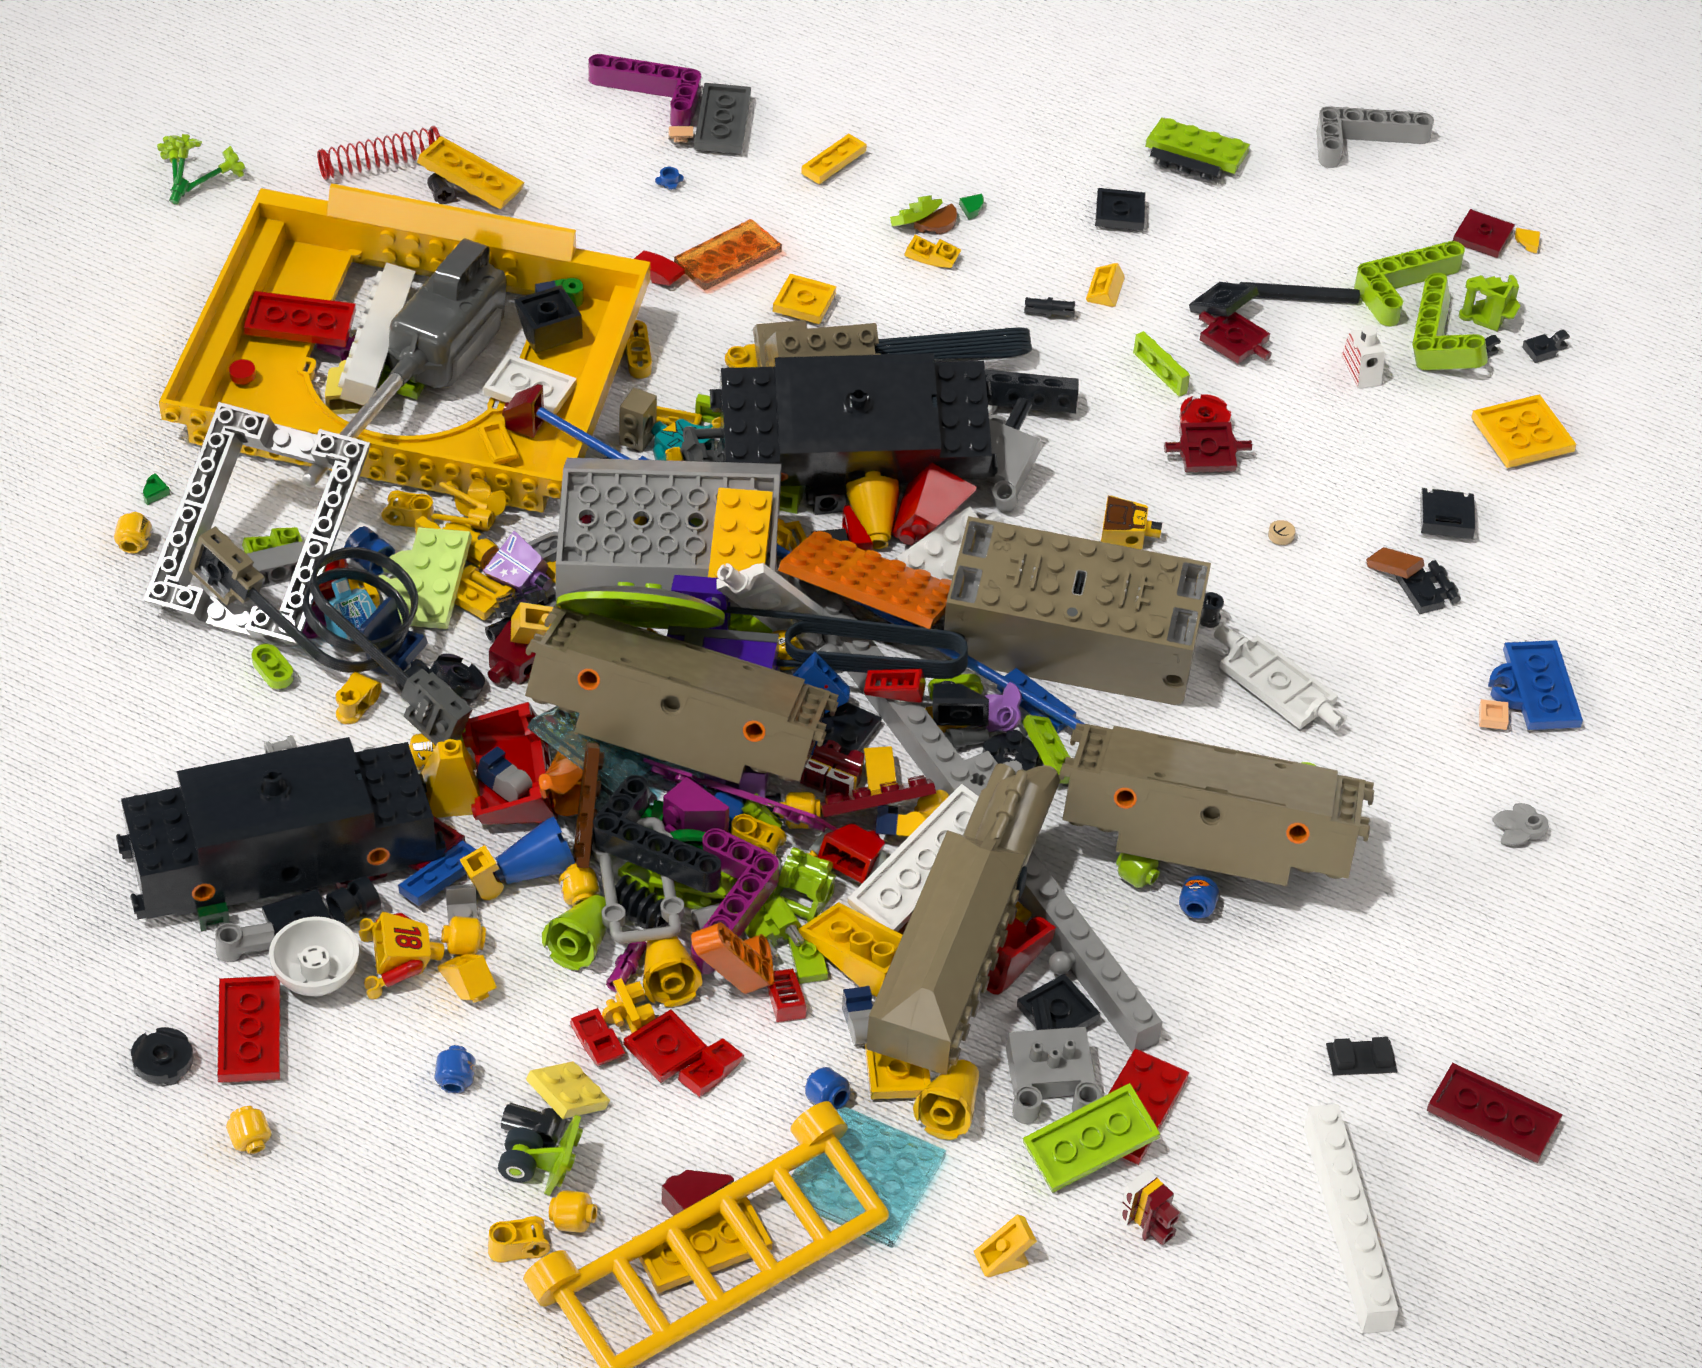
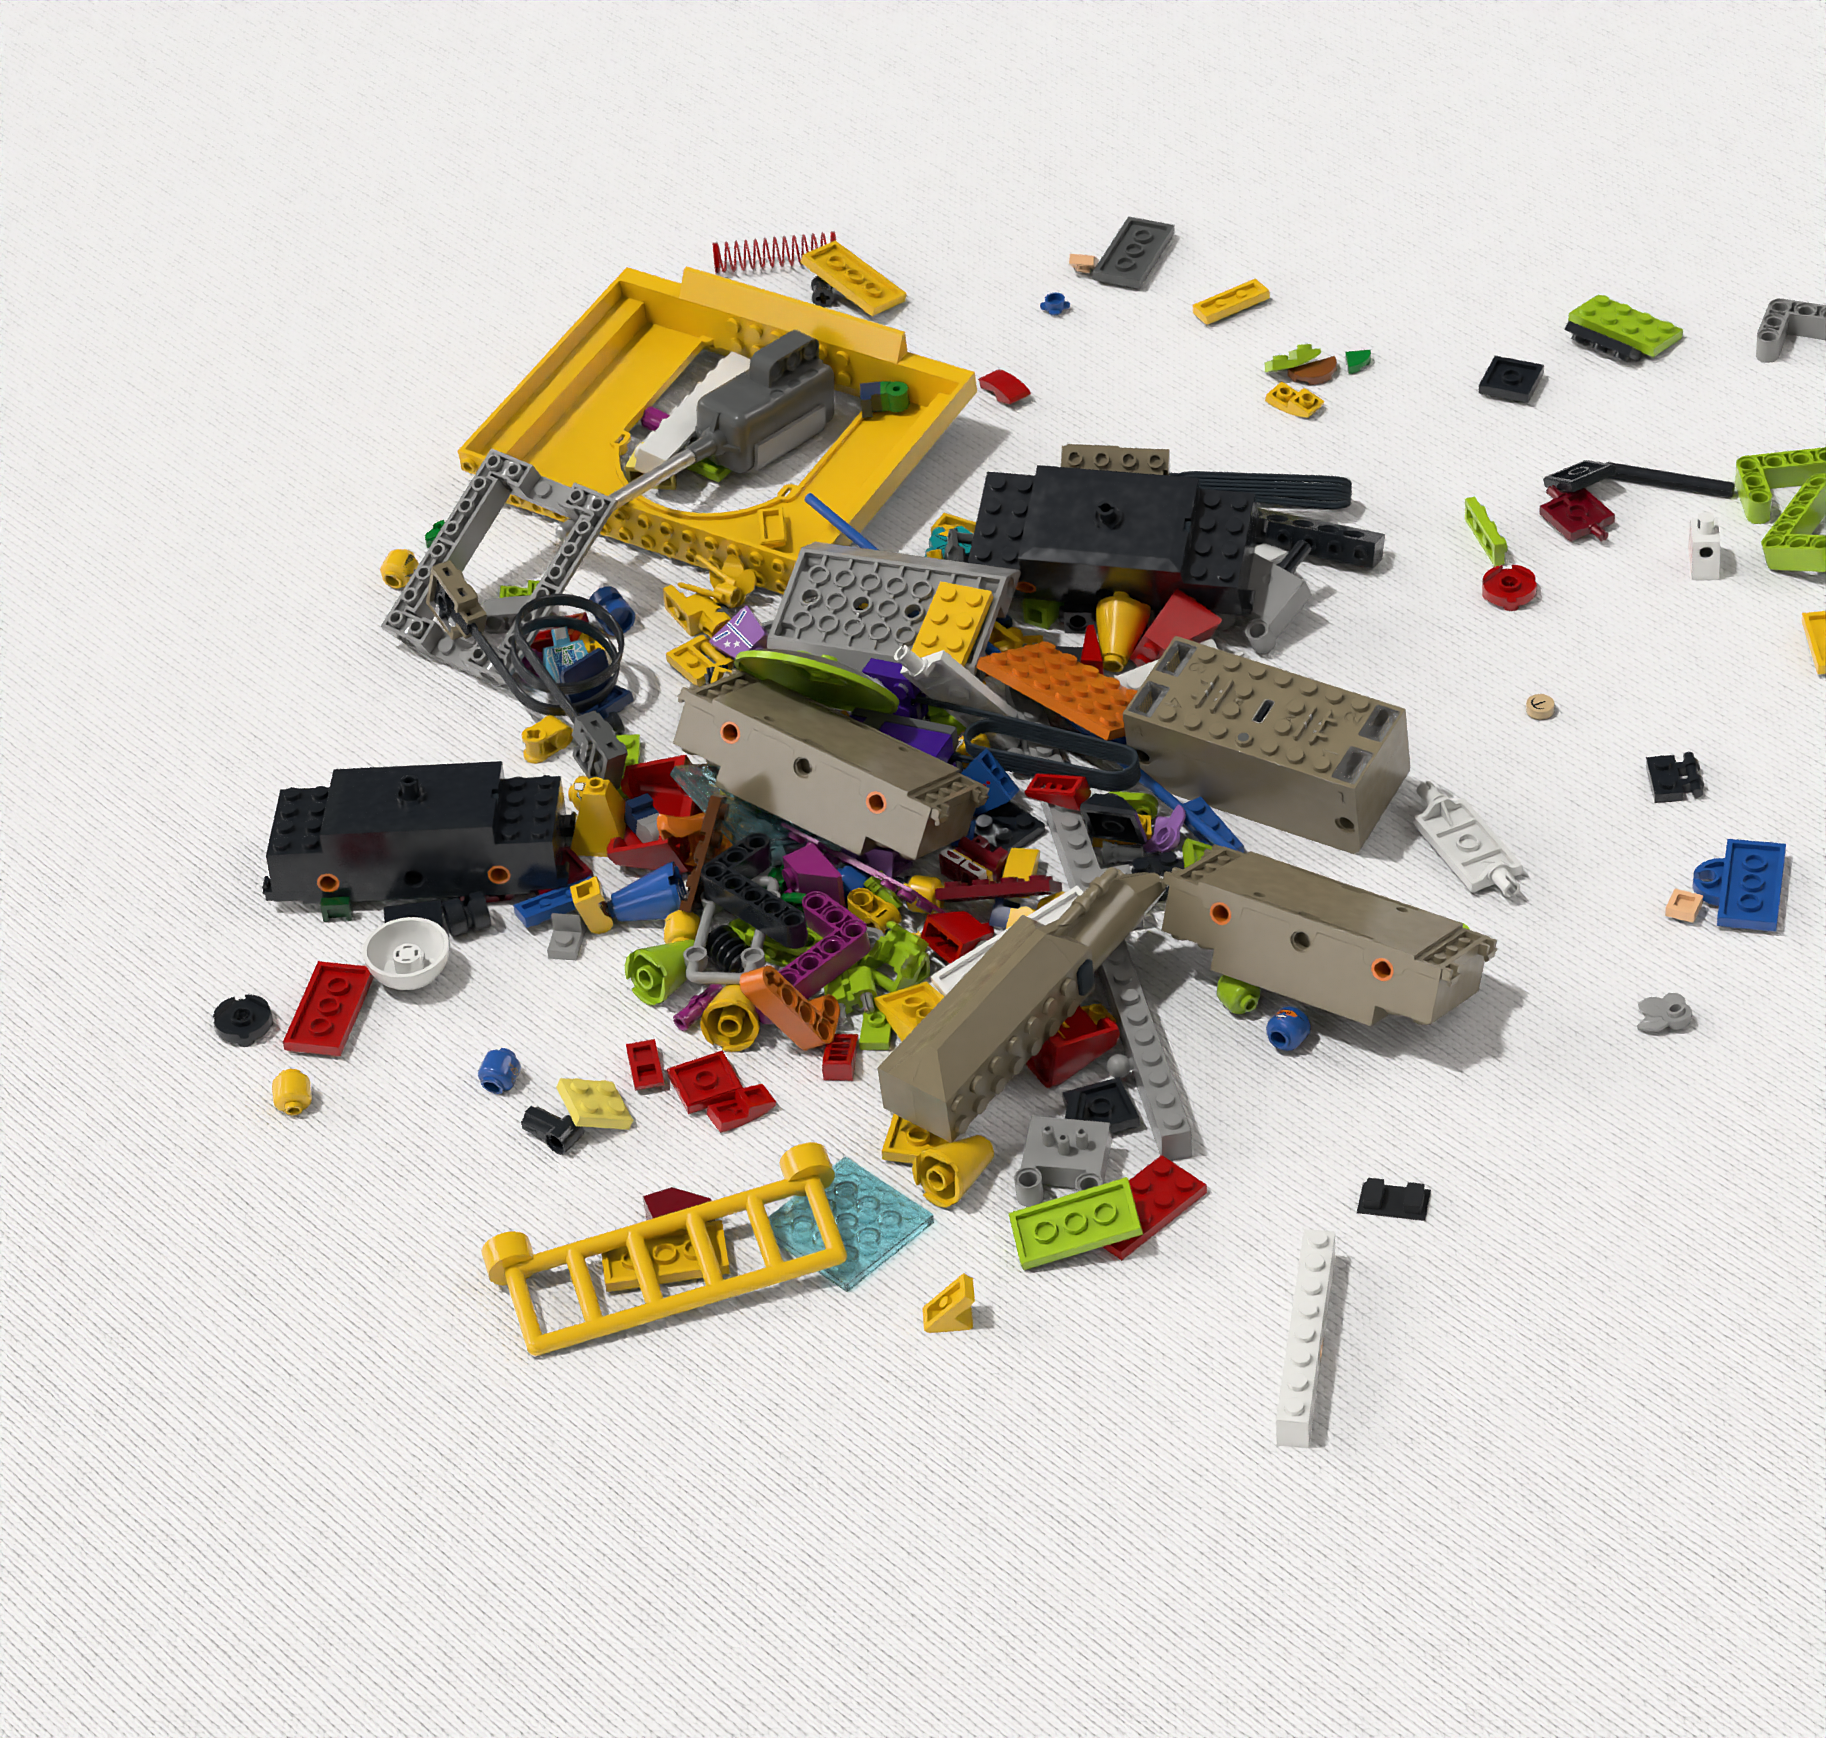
camera: 25 degrees right, 5 degrees down
lime plant [157,134,245,204] -> none
light grey piece [215,922,275,962] -> none
red tile [229,359,256,385] -> none
red plate [244,291,356,347] -> none
lime plate [251,644,294,689] -> none
torso [358,912,444,999] -> none
yellowish green plate [379,527,472,629] -> none
yellow piece [381,490,435,528] -> none
black plate [429,653,485,700] -> none
yellow slope [437,954,497,1003] -> none
yellow head [441,916,486,955] -> none
white plate [483,354,577,415] -> none
yellow piece [488,1216,550,1263] -> none
plate [498,1115,583,1196] -> none
dark red slope [502,384,544,438] -> none
black slope [514,285,583,353] -> none
yellow head [548,1190,597,1233] -> none
magenta beam [588,54,701,126] -> none
yellow hips [602,978,655,1033] -> none
dark tan brick [619,387,657,452] -> none
yellow beam [626,320,652,379] -> none
clear orange plate [674,219,782,291] -> none
yellow plate [772,274,837,324] -> none
blue head [805,1067,850,1110] -> none
black pin [1024,297,1076,317] -> none
yellow slope [1086,263,1125,307] -> none
torso [1101,495,1162,549] -> none
dark red hips [1118,1169,1181,1245] -> none
dark red plate [1164,422,1252,472] -> none
black bush [1200,592,1224,628] -> none
dark orange tile [1366,547,1425,579] -> none
black container [1420,487,1475,539] -> none
dark red plate [1426,1062,1563,1163] -> none

